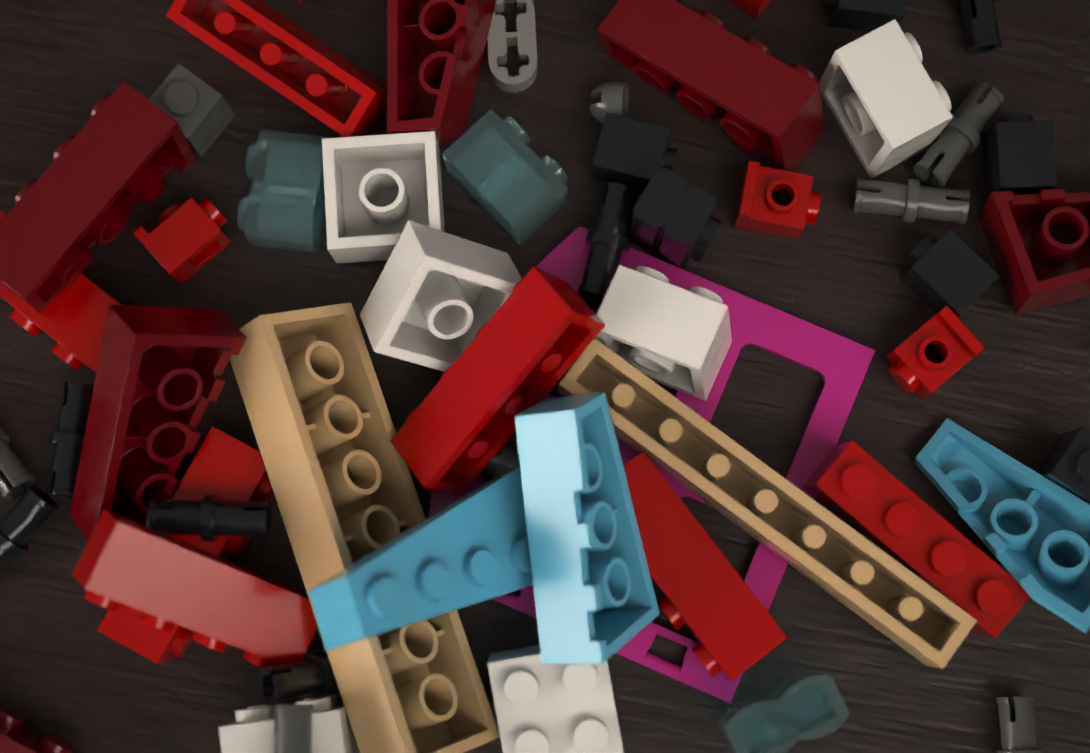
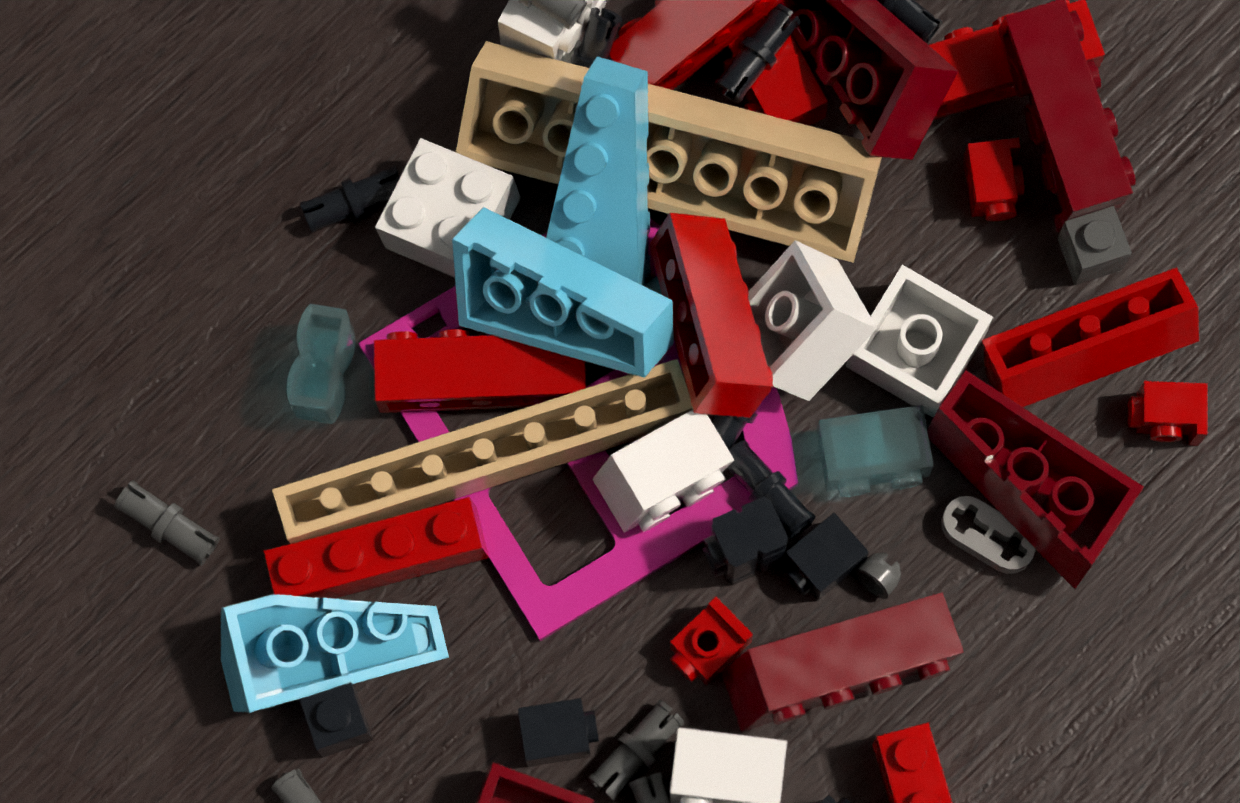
camera: 125 degrees right, 5 degrees down
clear light blue brick [237,130,327,253] -> none
red brick [885,306,985,399] -> none

